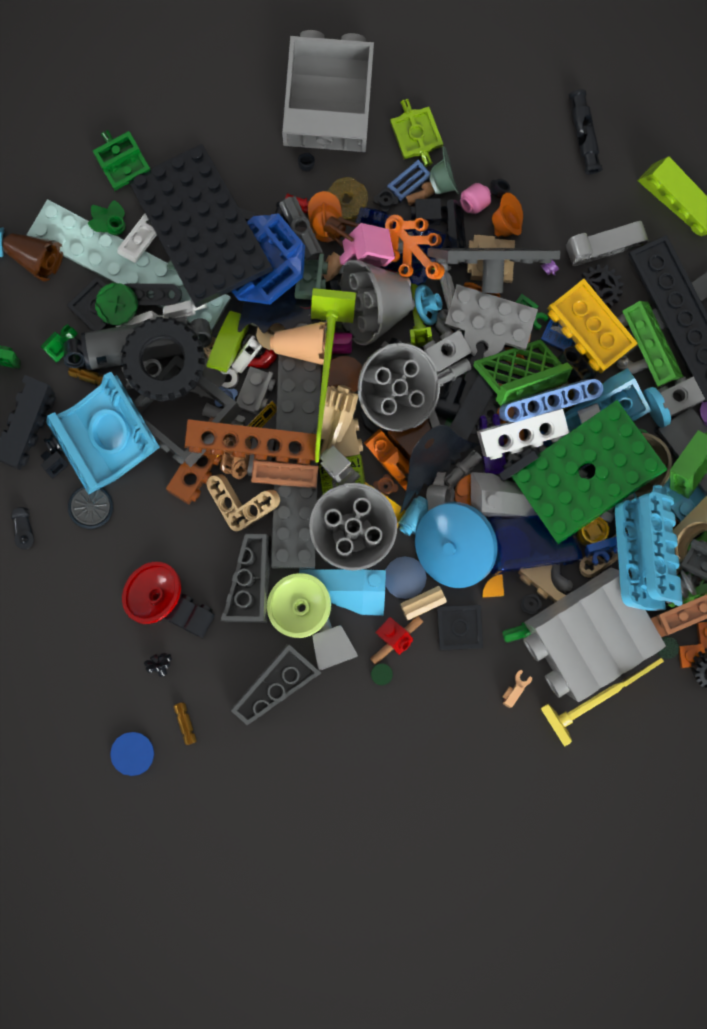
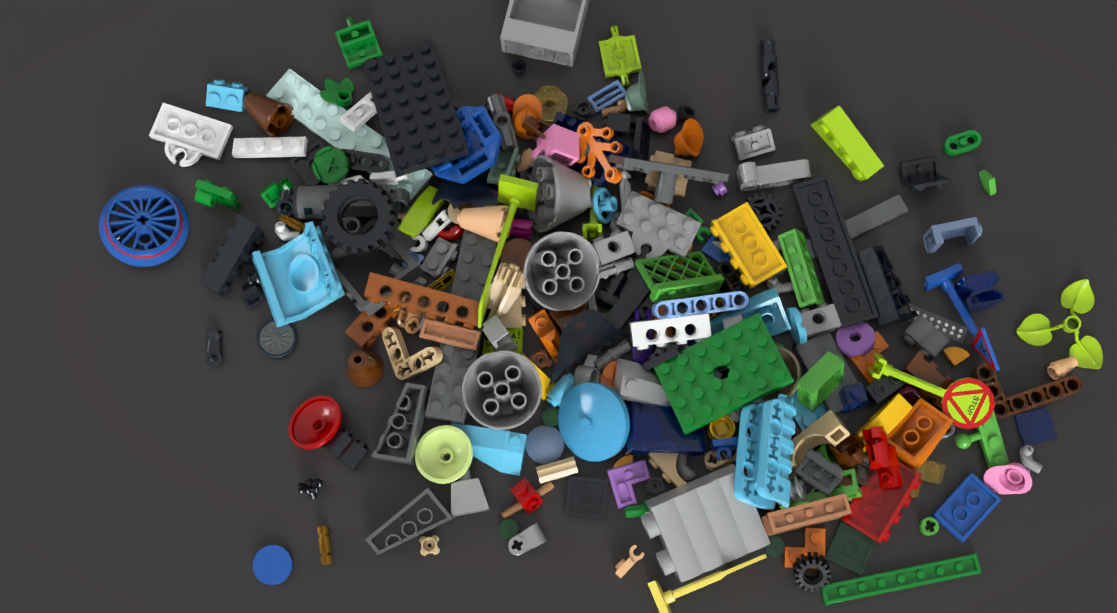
camera: 20 degrees right, 5 degrees down
none -> white plate [232,136,308,158]
none -> white arm [275,222,301,241]
none -> reddish brown cone [345,350,384,388]
none -> tan plate [419,535,440,556]
none -> light grey piece [508,523,547,556]
none -> dark green plate [542,407,559,427]
none -> medium lavender tile [607,459,651,509]
none -> light grey bracket [731,125,776,160]

